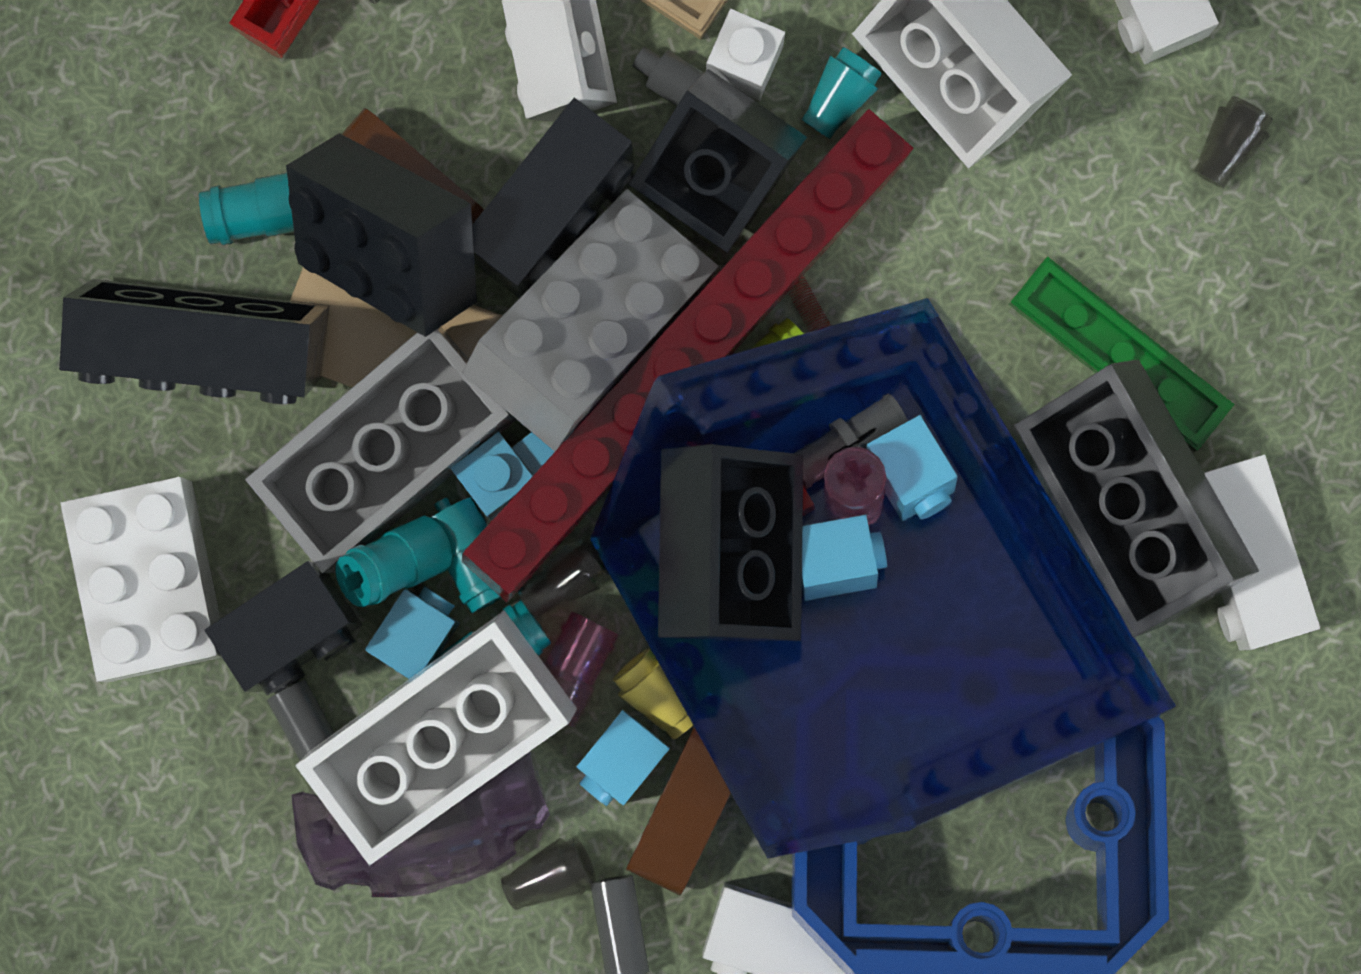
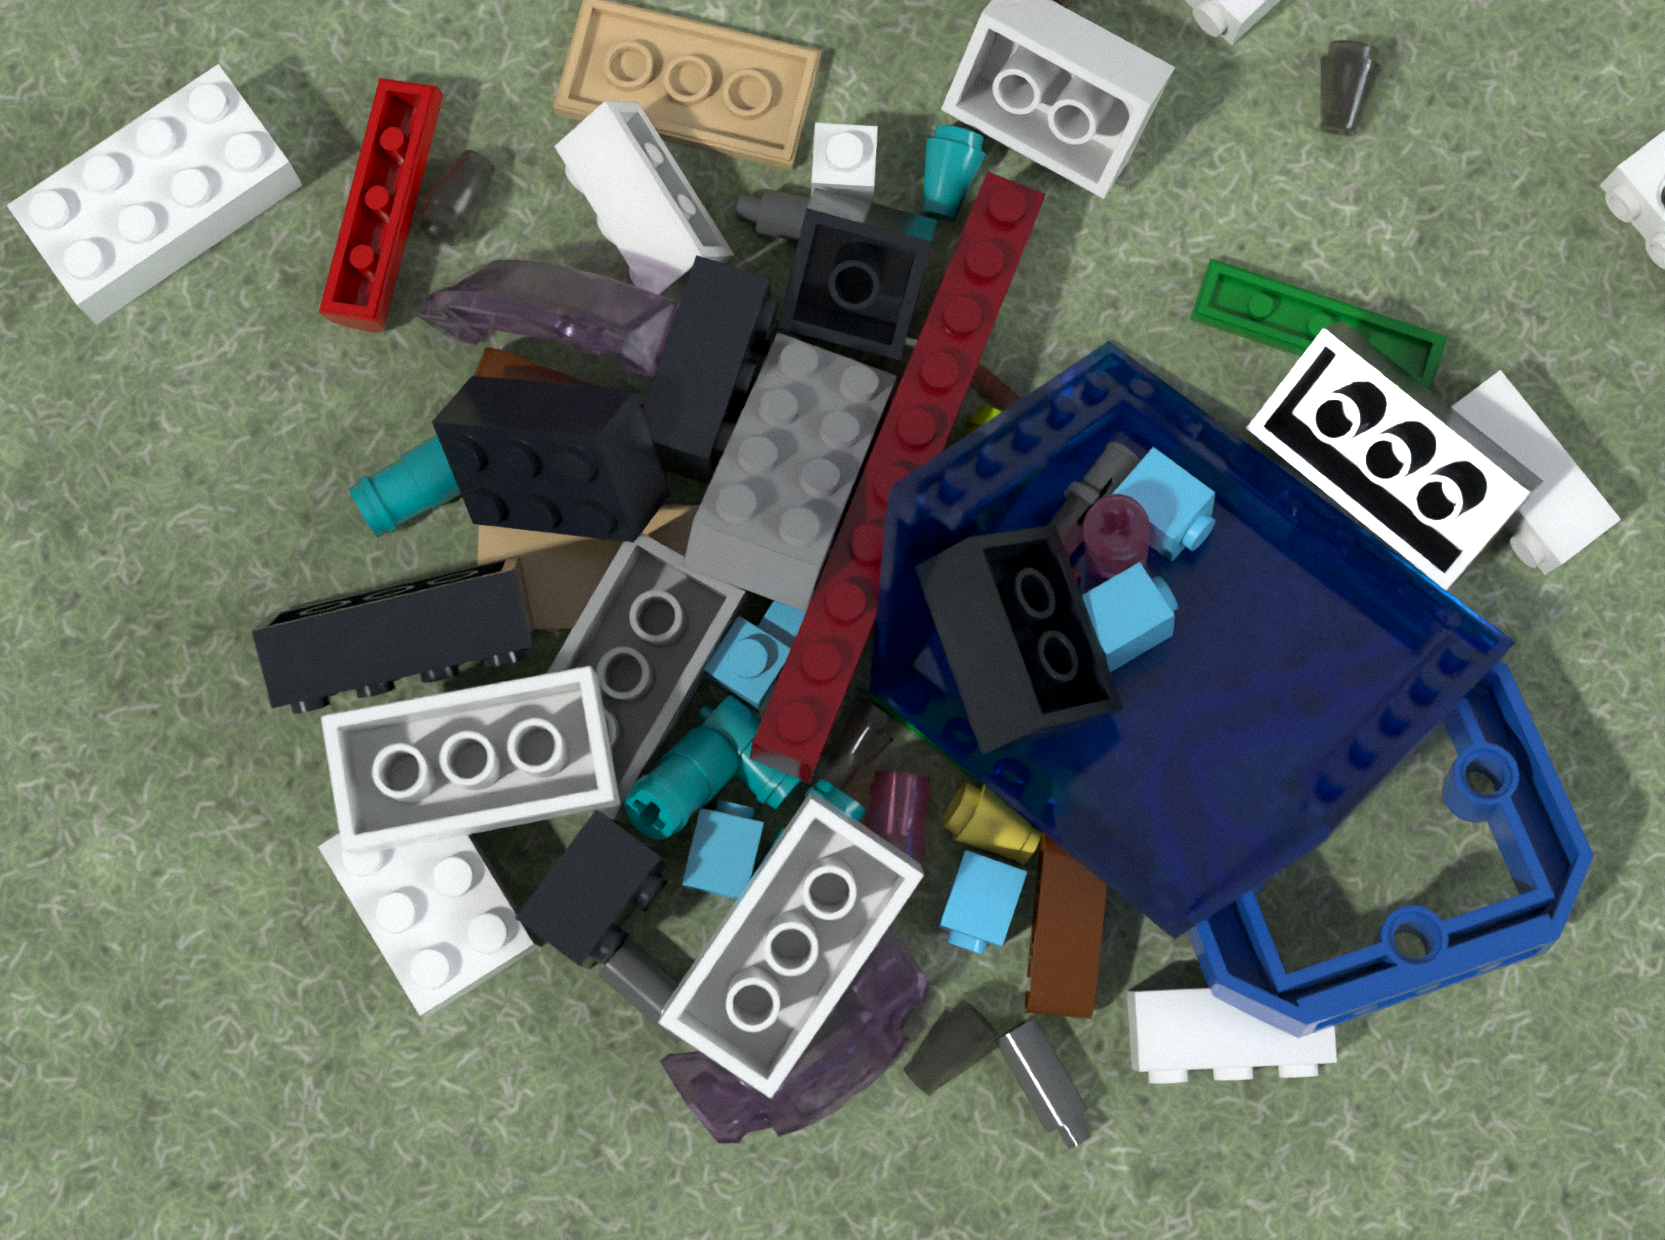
camera: 25 degrees left, 5 degrees down
none -> white brick [321,666,621,855]
none -> clear purple windscreen [418,259,678,376]

